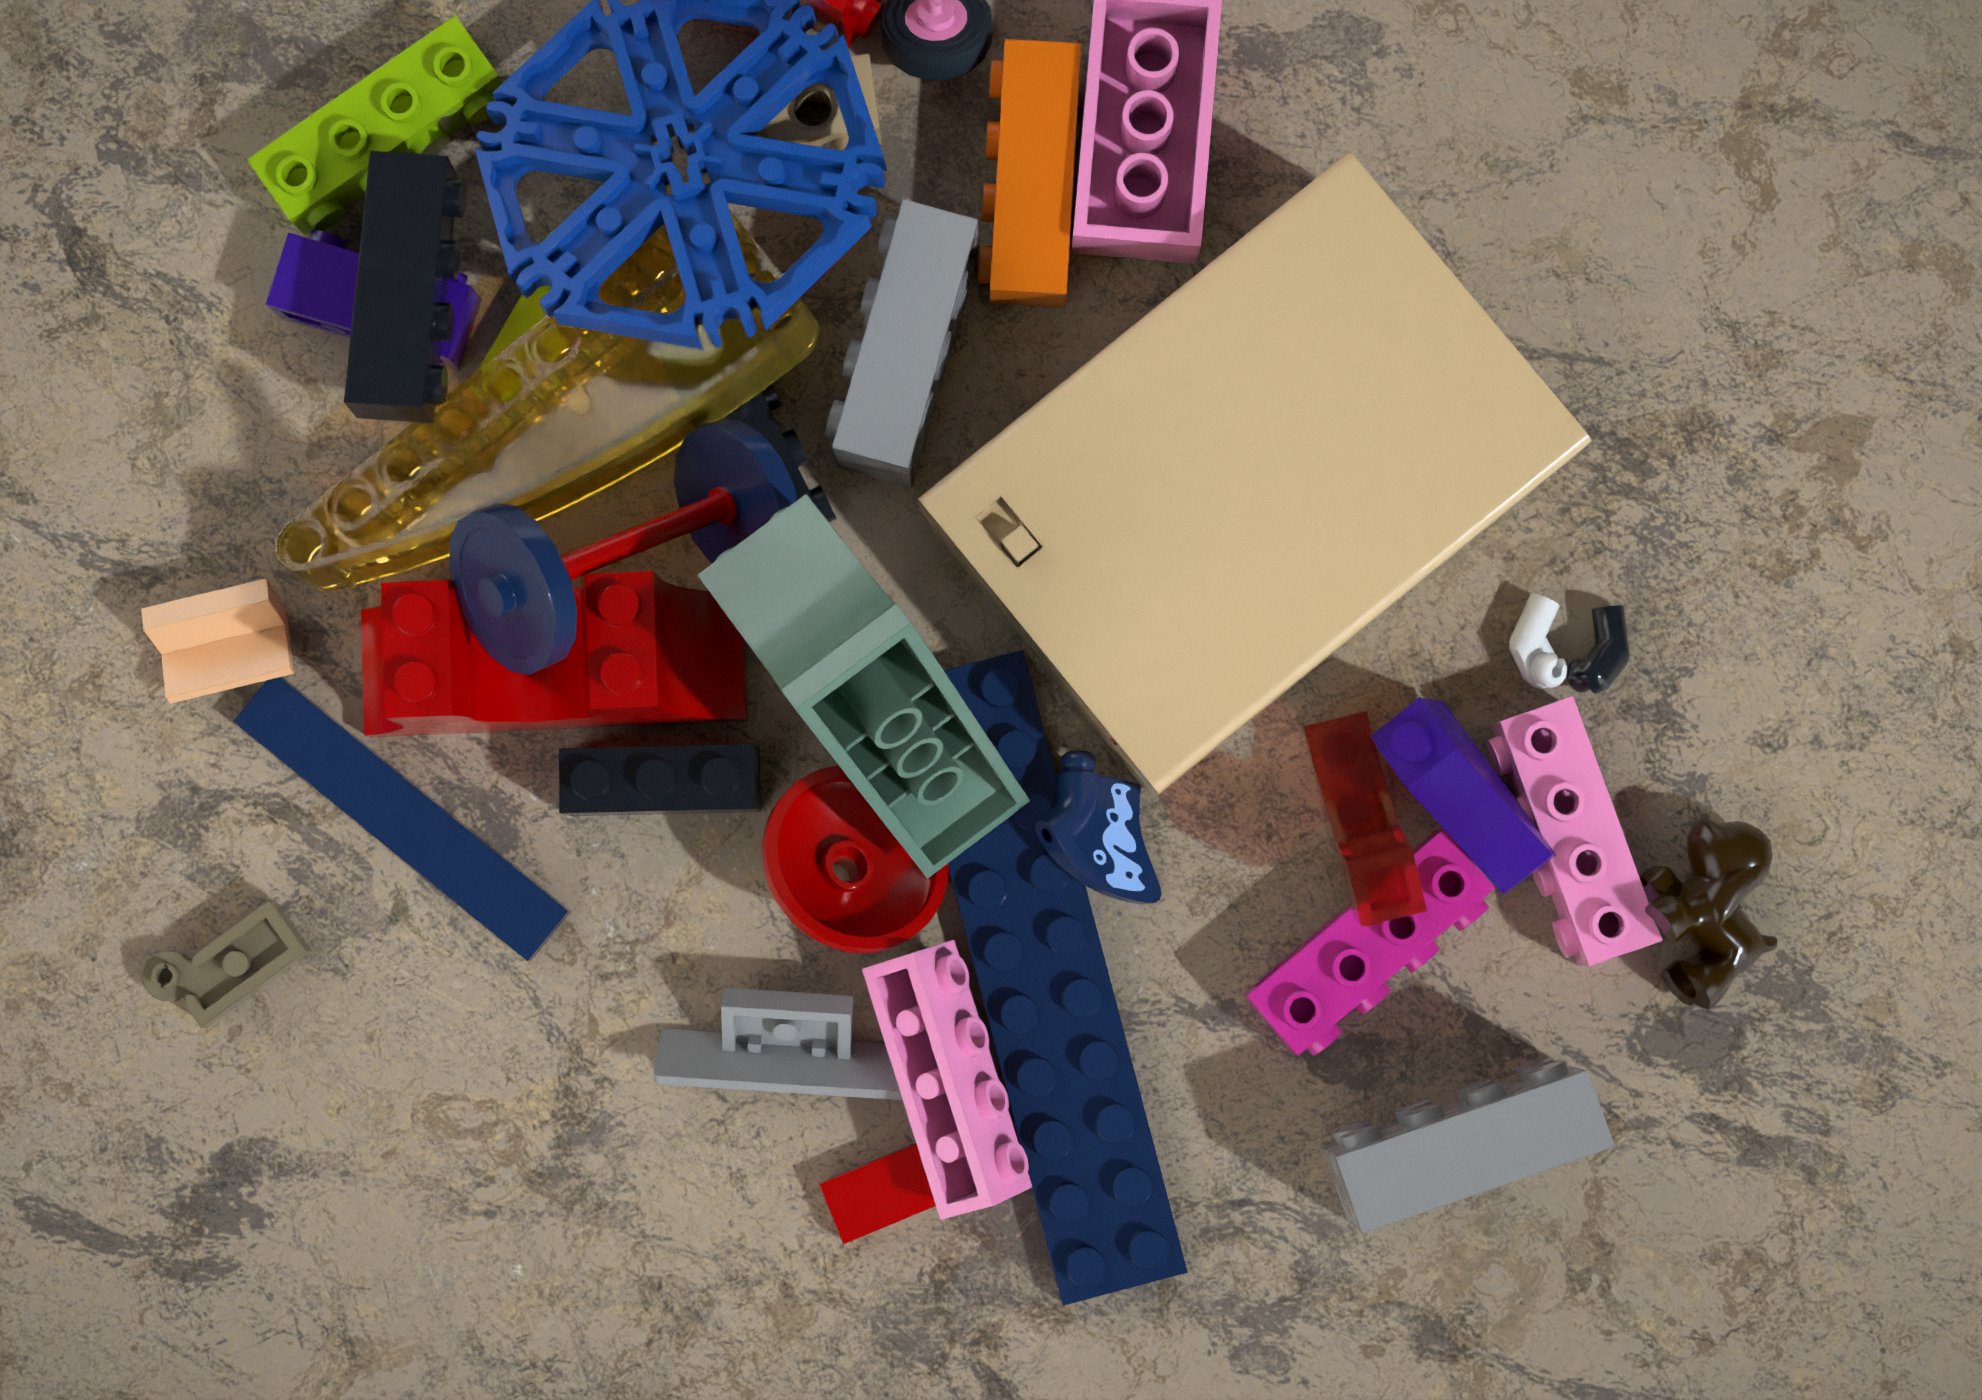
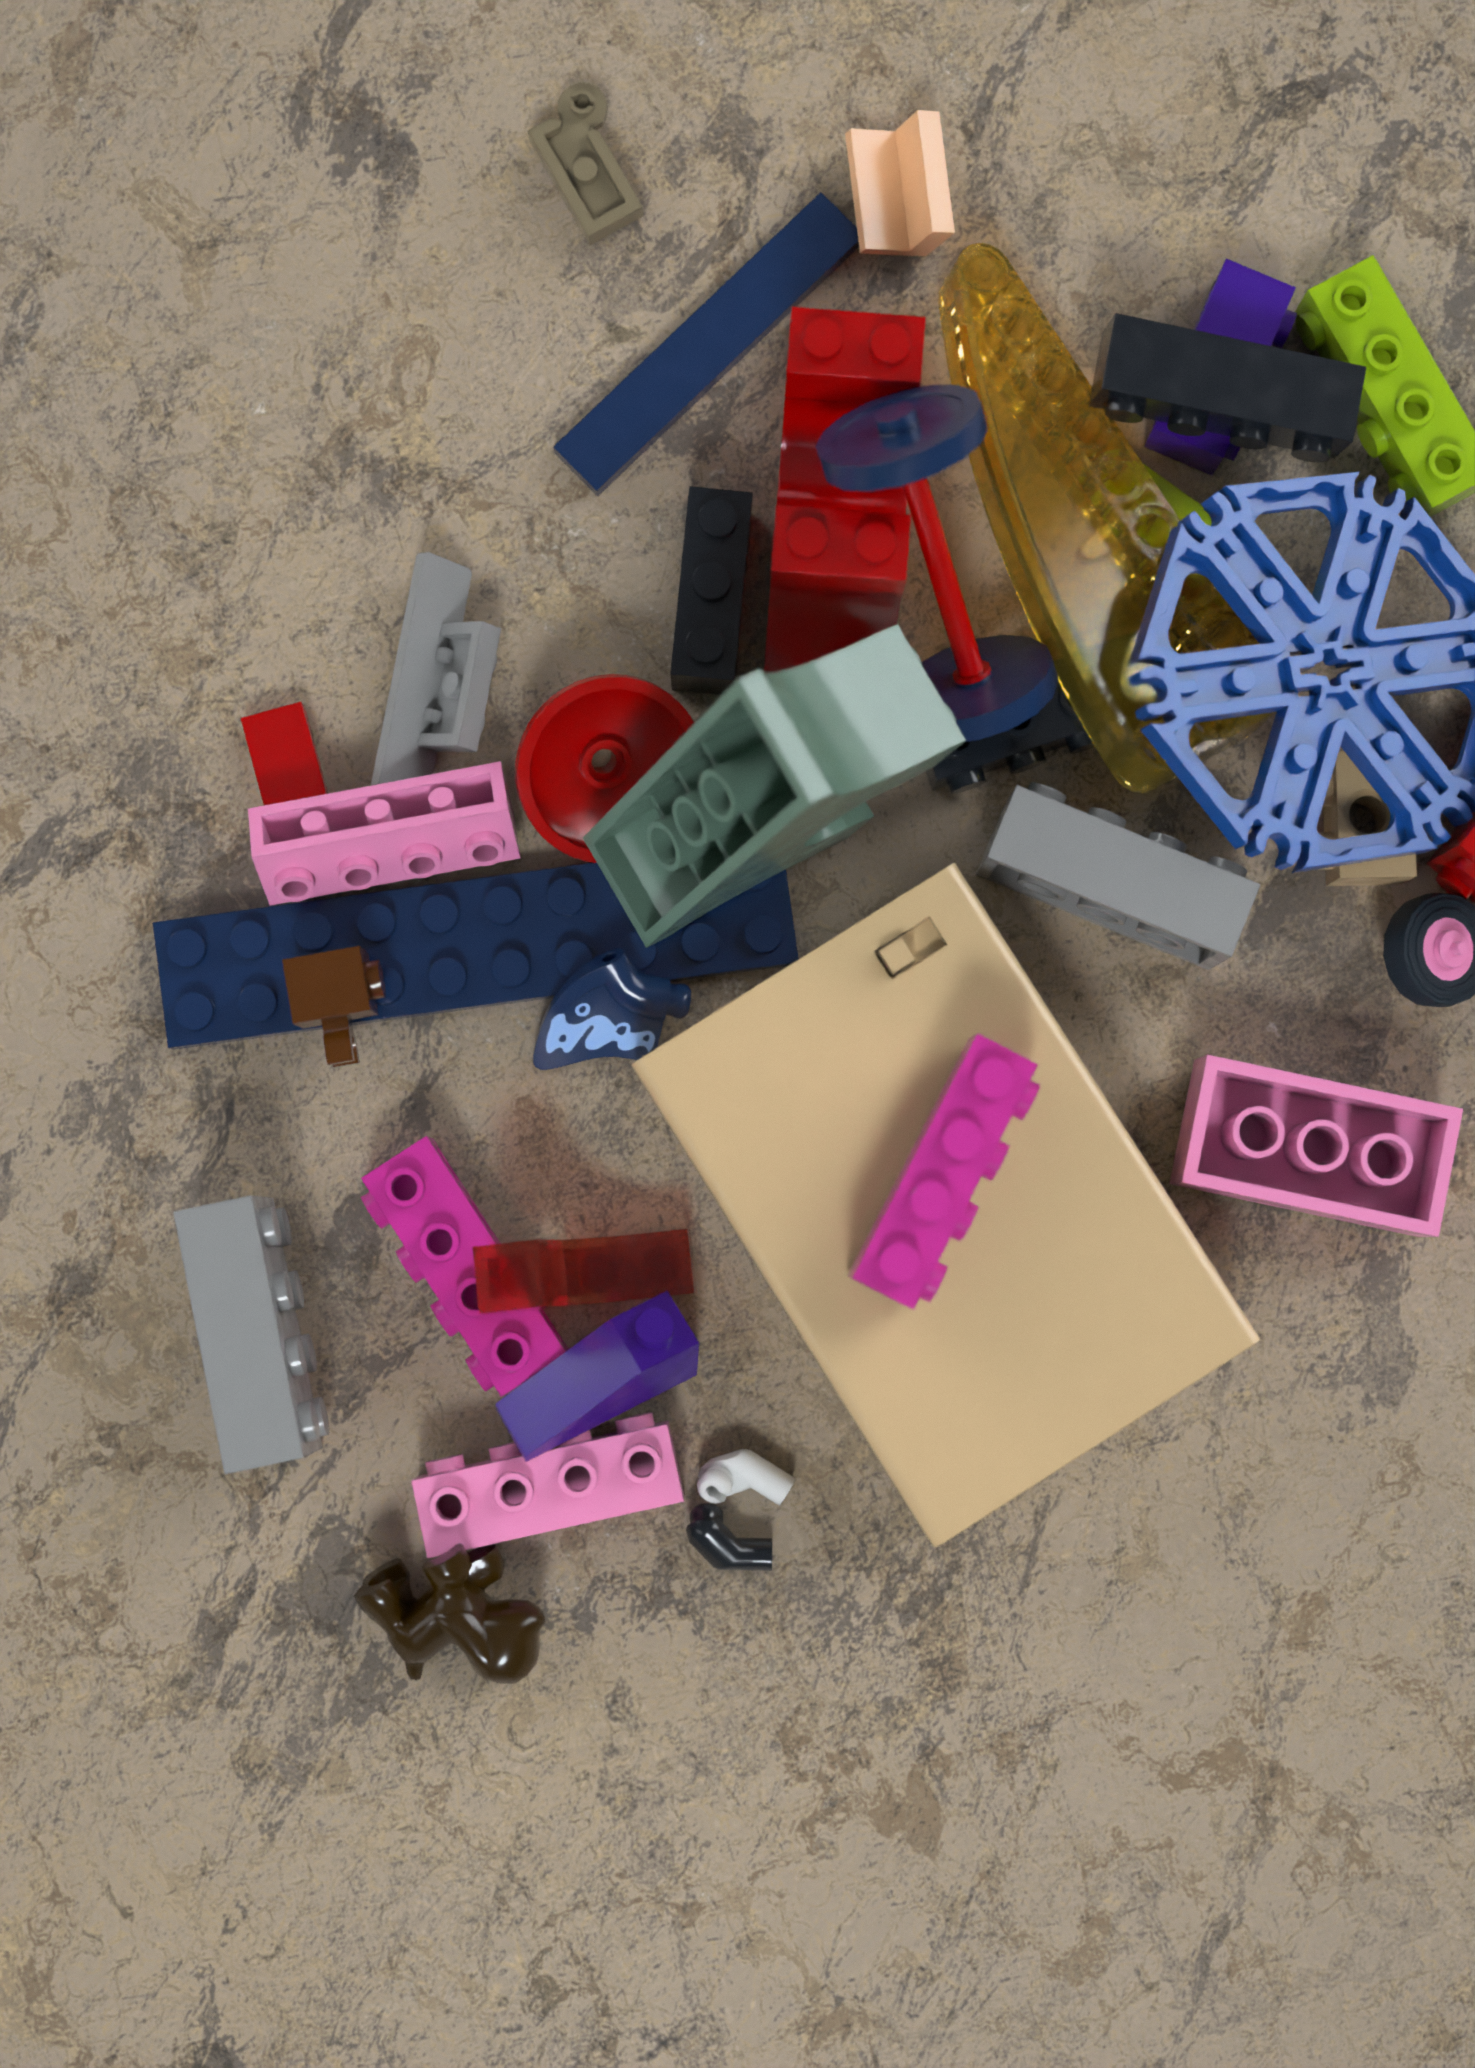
camera: 90 degrees right, 0 degrees up
orange brick [978,39,1081,308] -> none
none -> reddish brown brick [282,946,386,1068]
none -> dark pink brick [847,1033,1040,1310]

